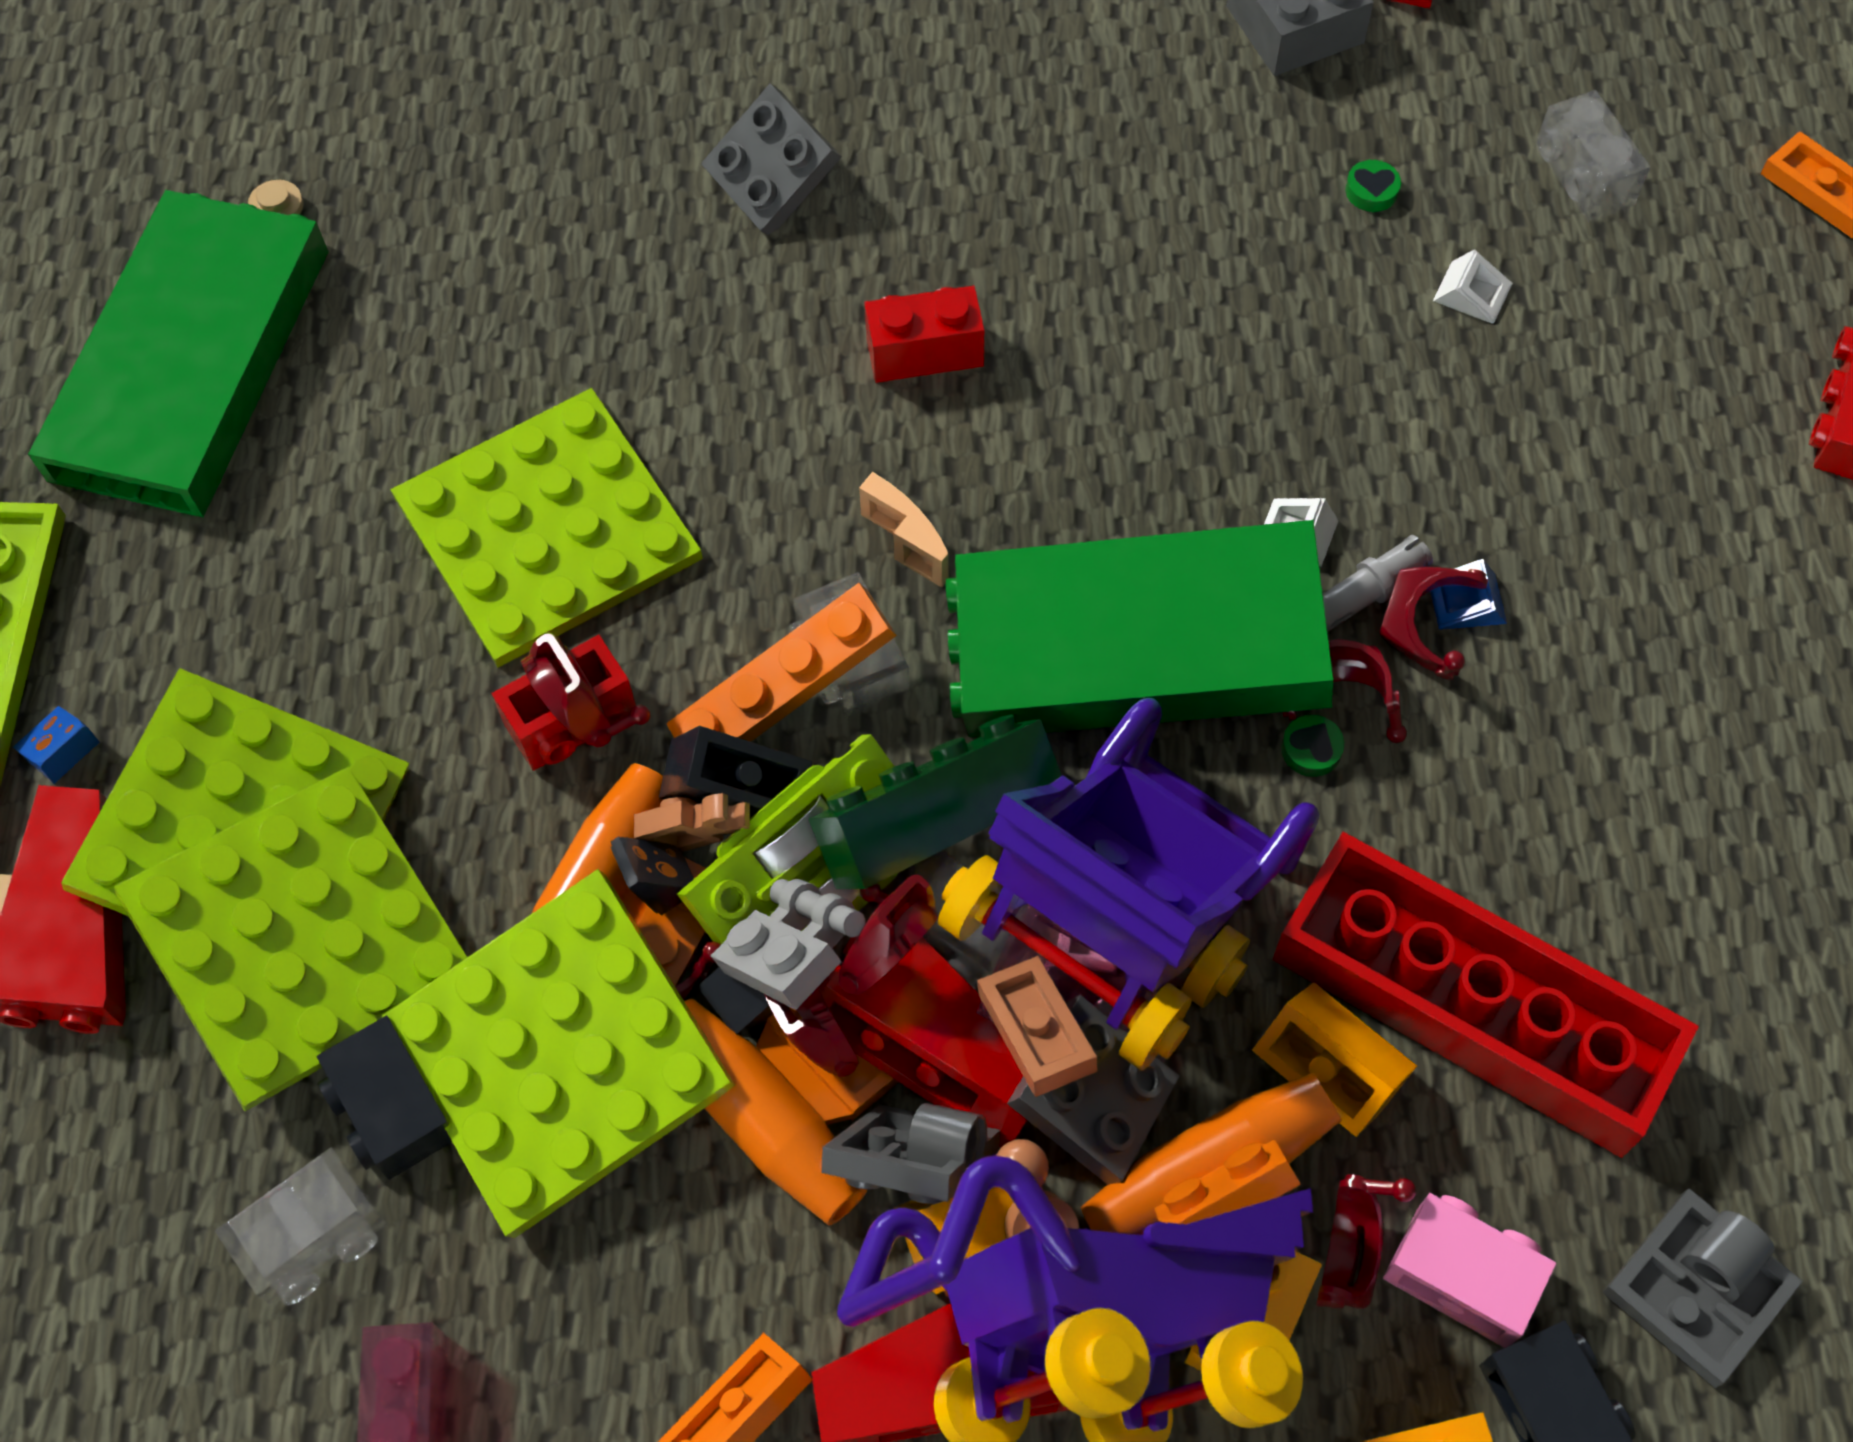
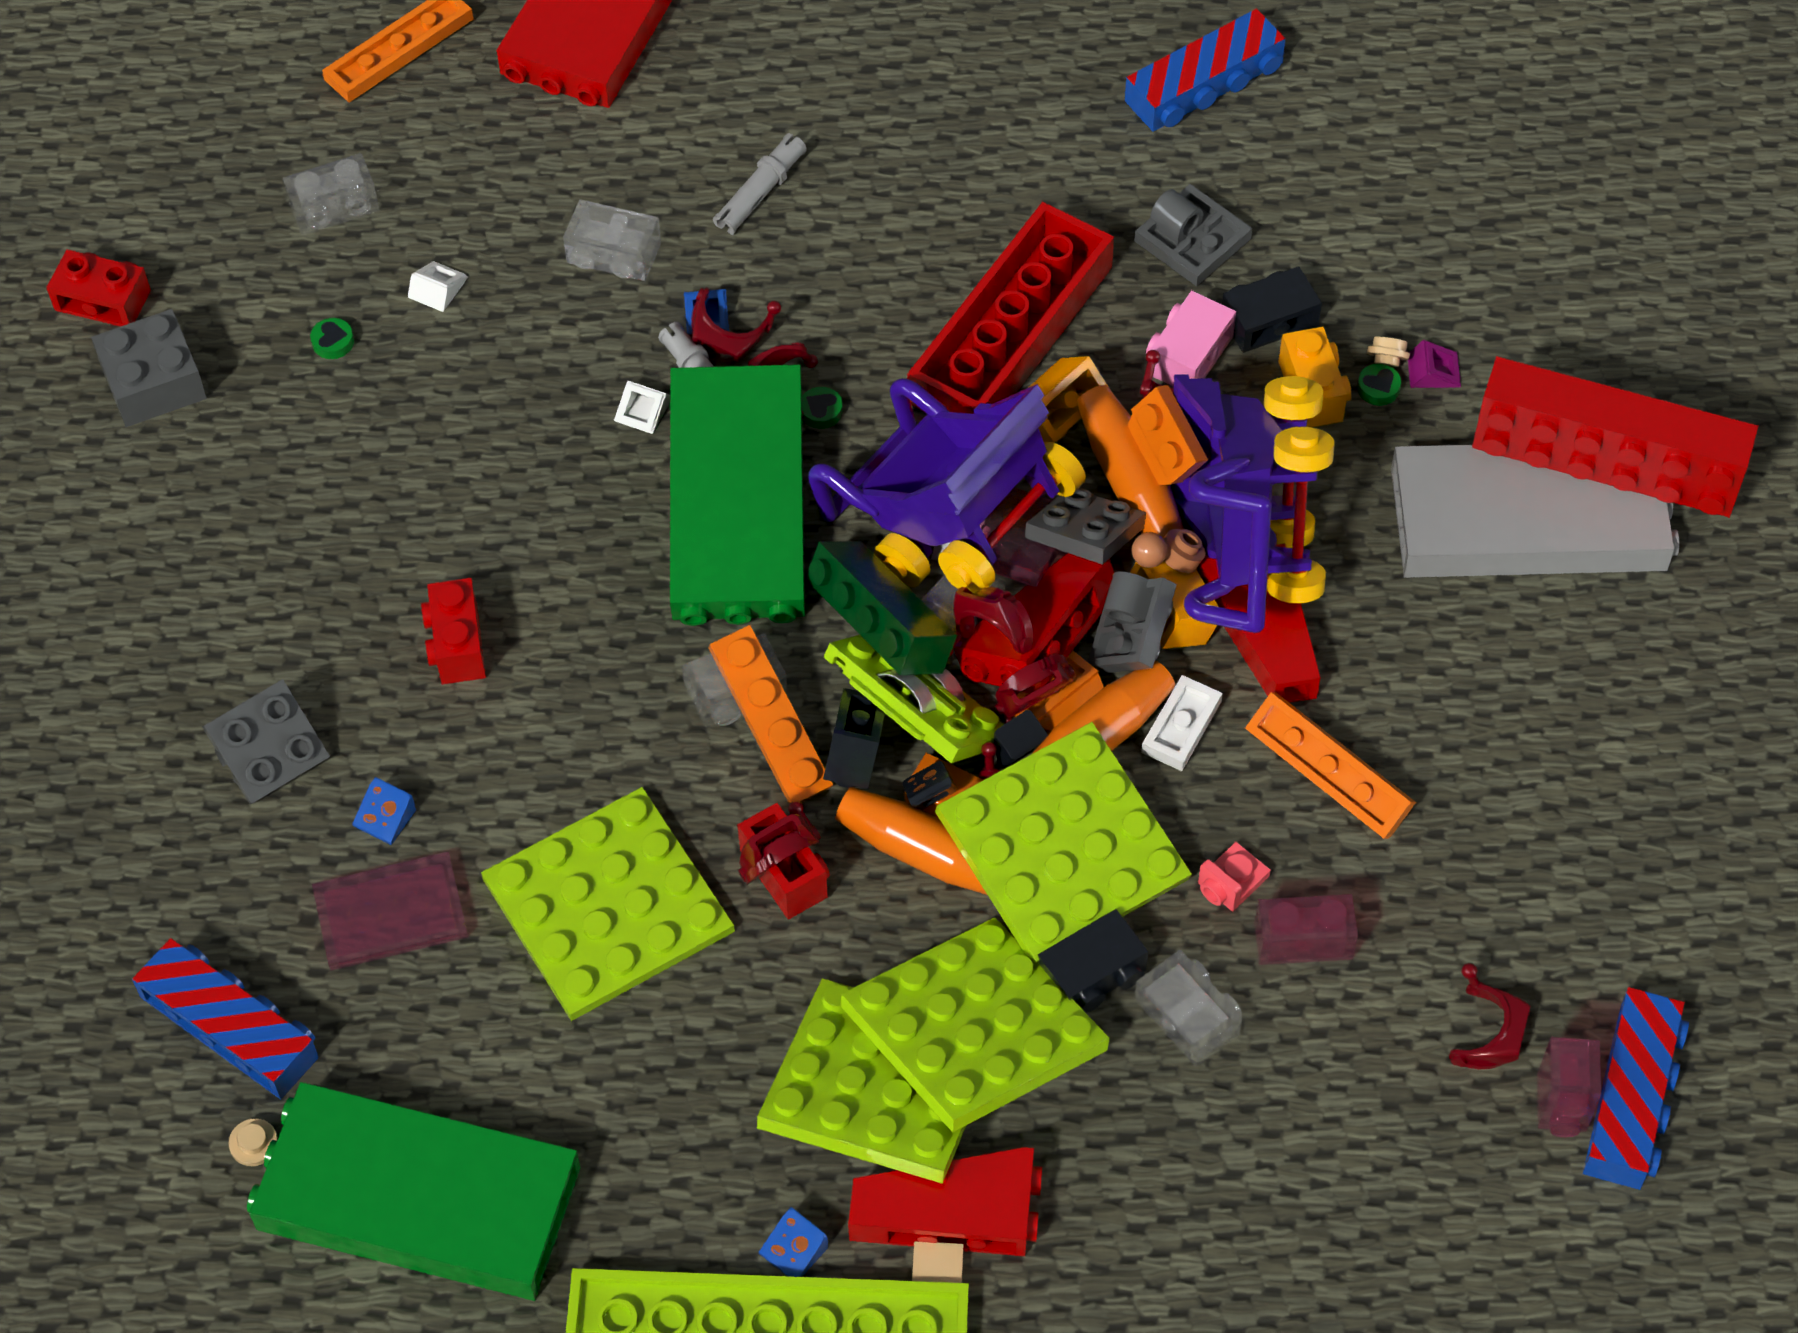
camera: 90 degrees left, 5 degrees down
nougat plate [634,793,750,852] -> none
light grey plate [711,879,865,1010] -> none
light nougat slope [859,472,949,587] -> none
nougat plate [977,956,1097,1097] -> none
none -> blue brick [132,938,319,1100]
none -> clear pink tile [312,851,468,971]
none -> blue slope [352,777,416,845]
none -> clear brick [563,199,661,281]
none -> light grey pin [713,133,807,235]
none -> white plate [1141,675,1223,771]
none -> coral bracket [1198,842,1271,912]

